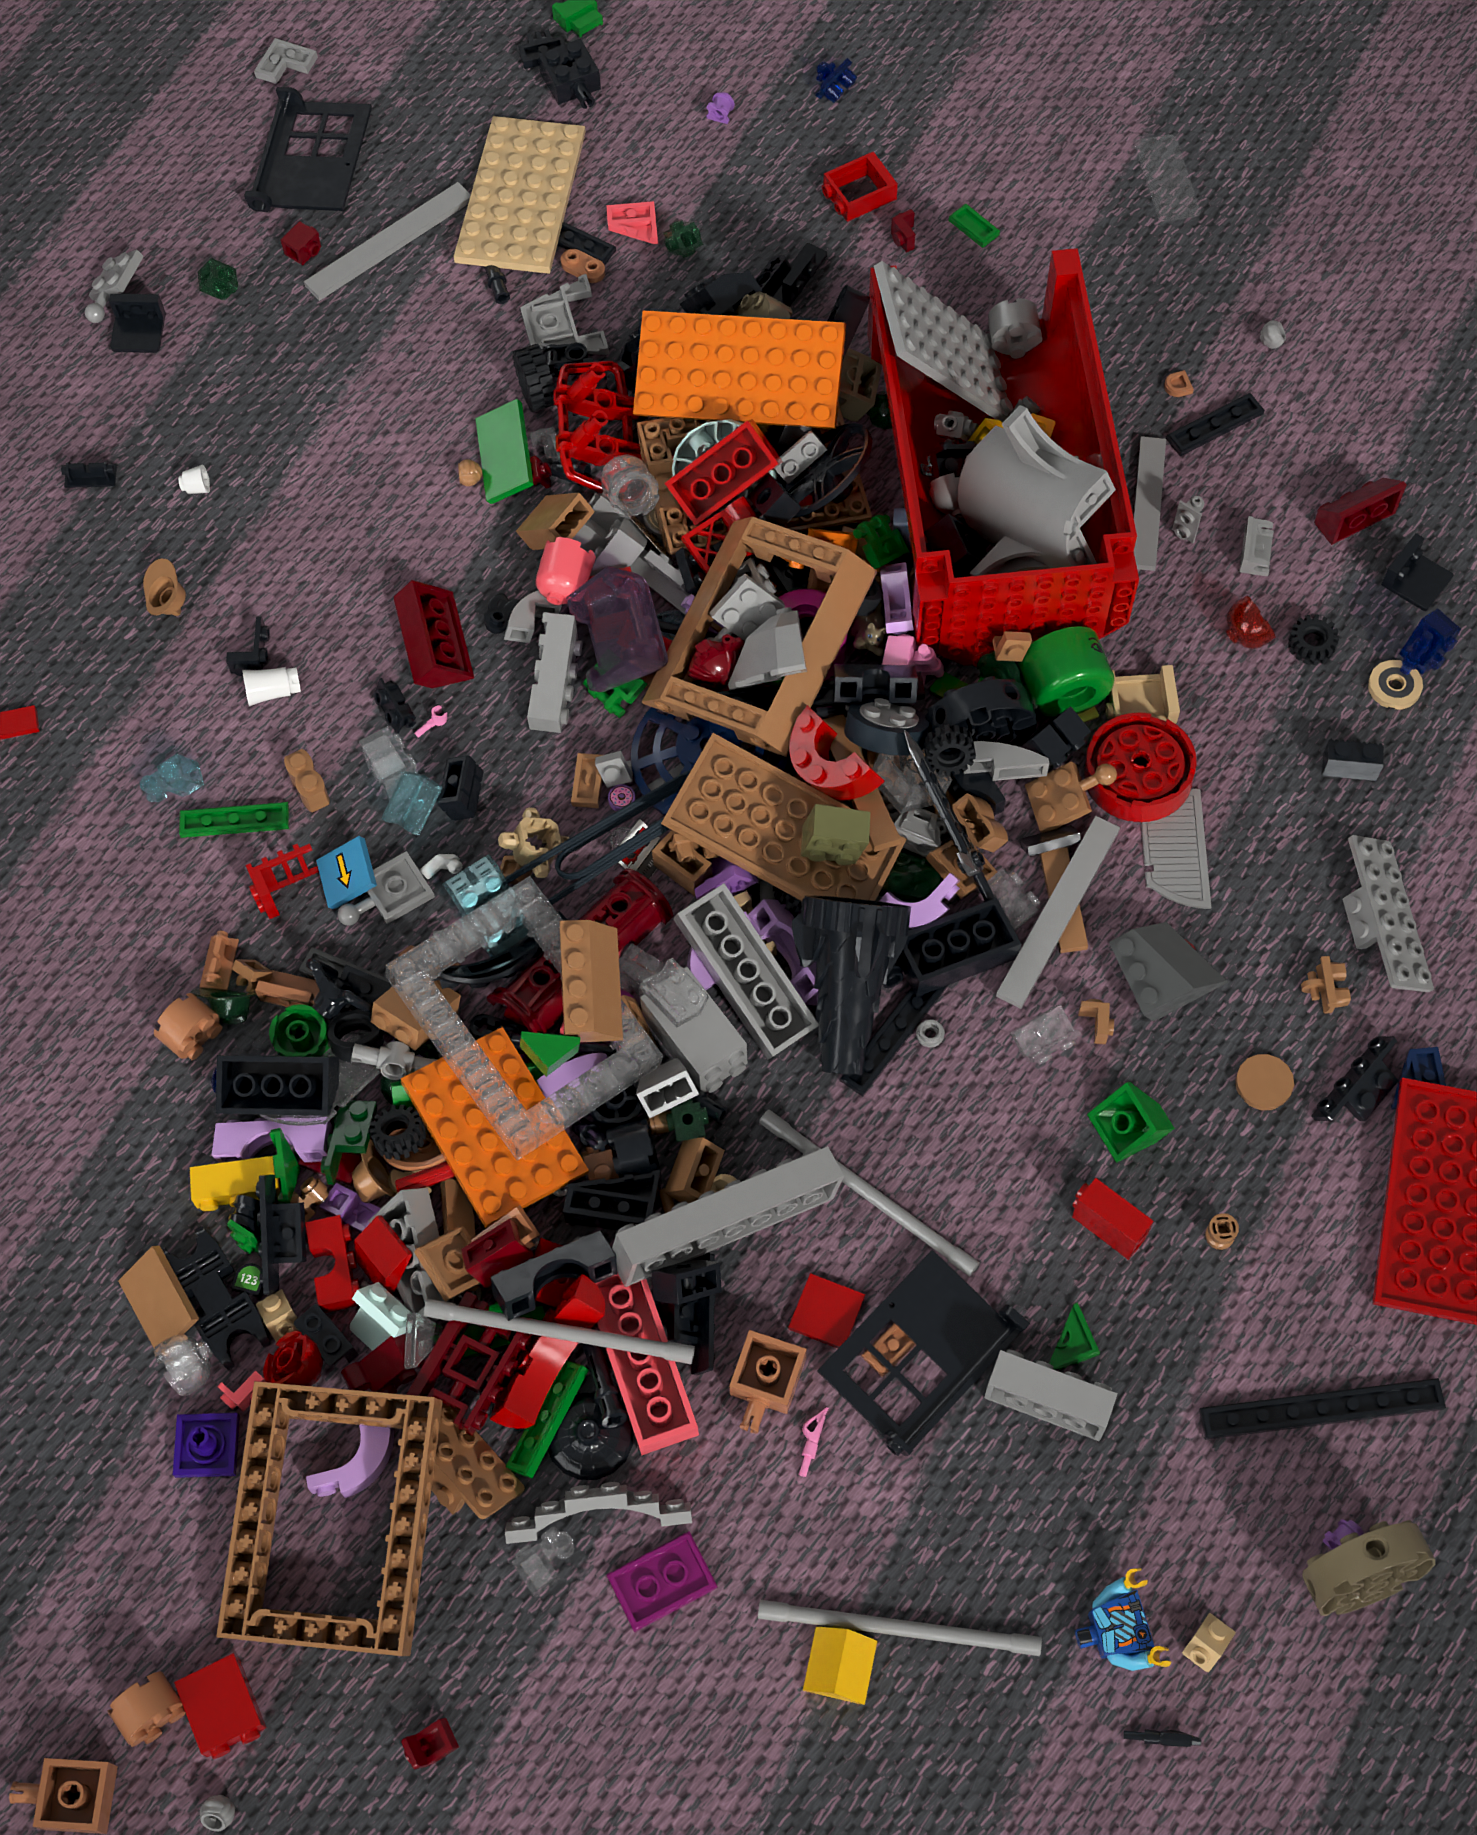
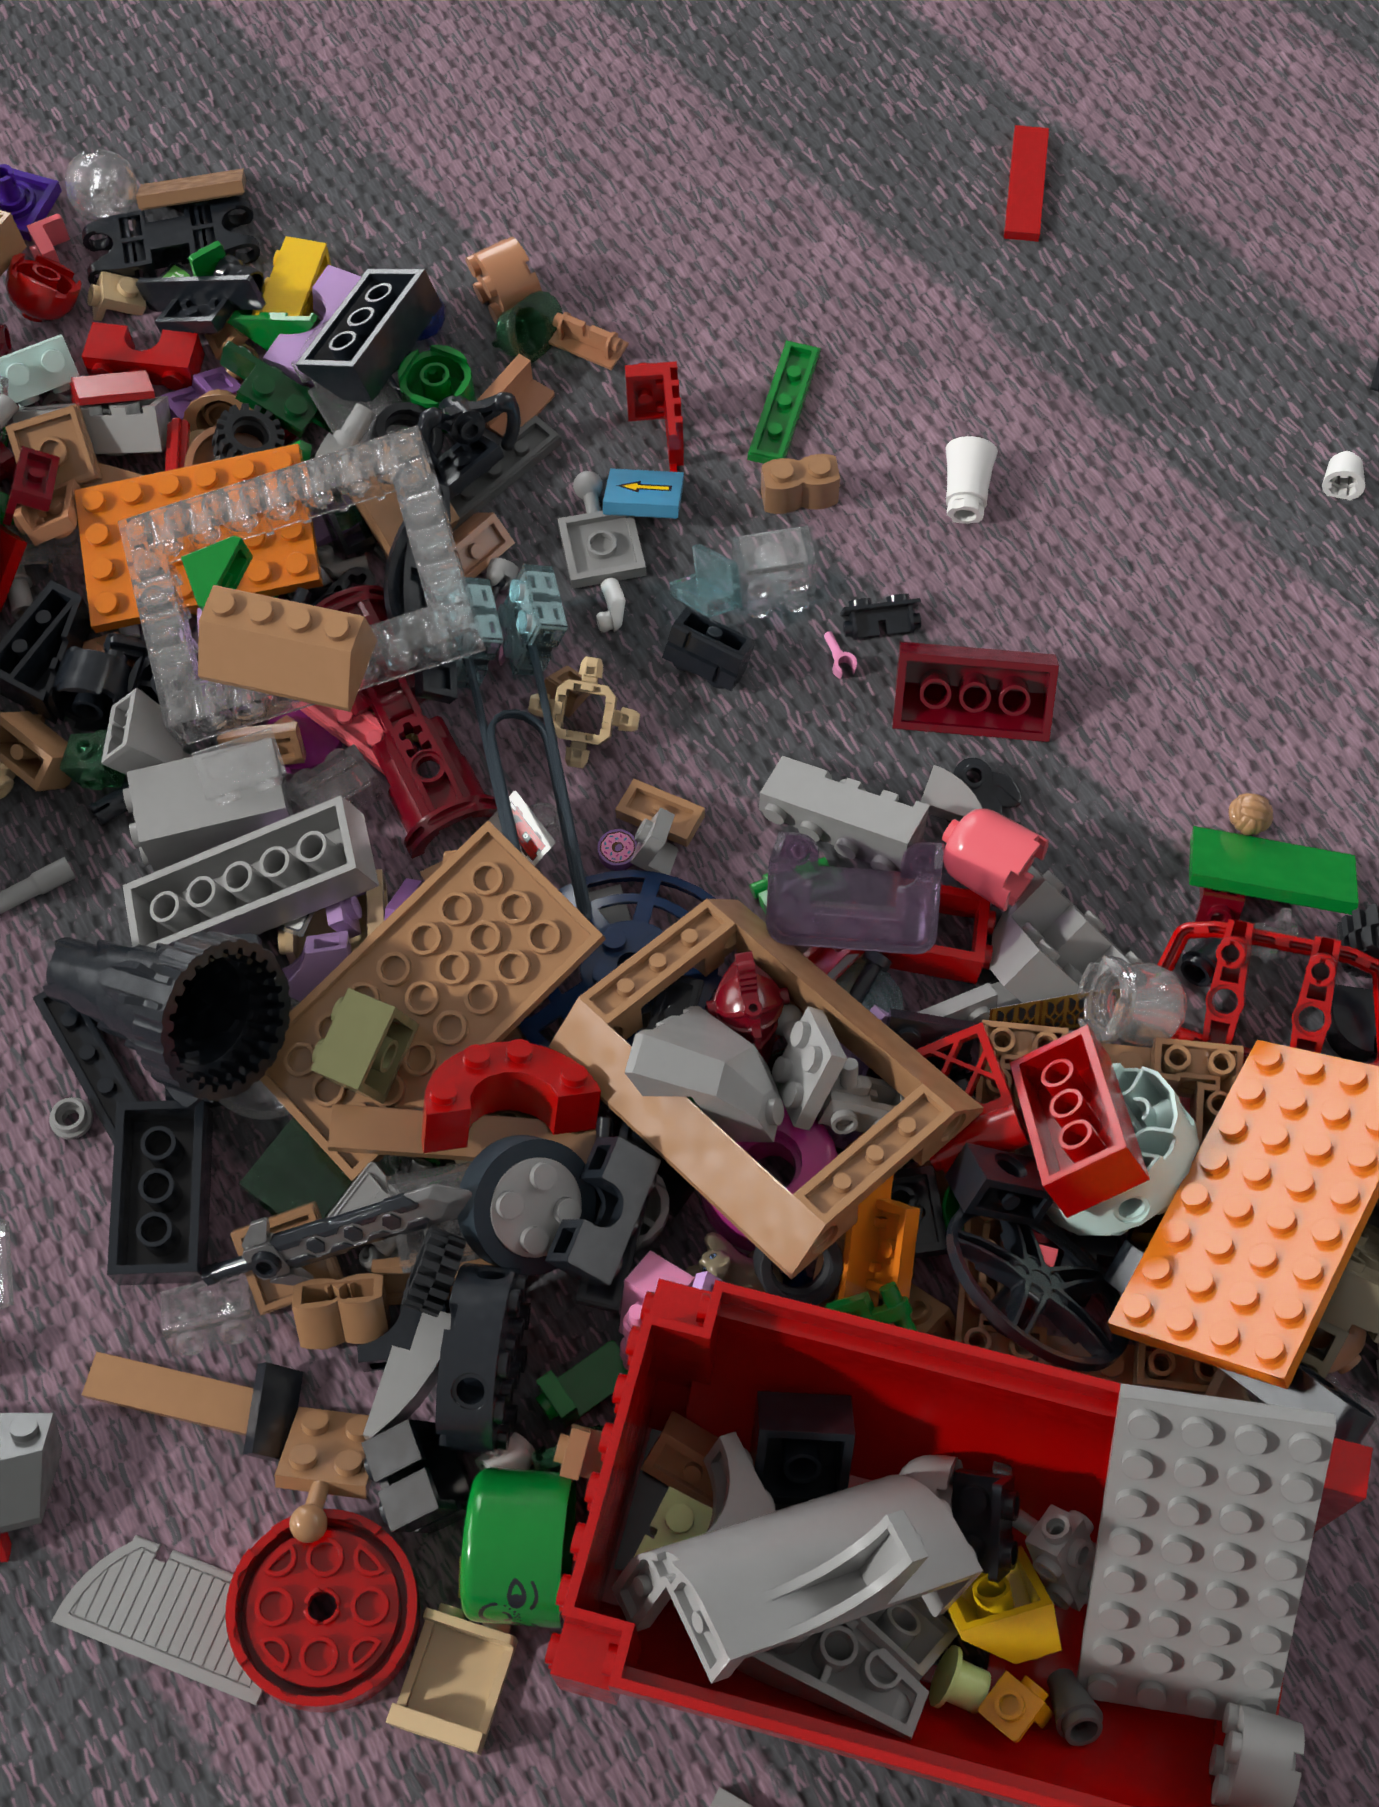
camera: 110 degrees right, 0 degrees up
clear light blue brick [140,753,204,802] -> none
medium nougat piece [143,558,186,616] -> none
black bracket [226,616,270,676] -> none
medium nougat tile [232,959,273,992] -> none
black bracket [294,1303,358,1367] -> none
medium nougat brick [516,493,595,550] -> none
light grey bracket [775,431,827,484] -> none
lavender arch [880,873,960,927] -> none
light grey tile [996,816,1120,1009] -> none

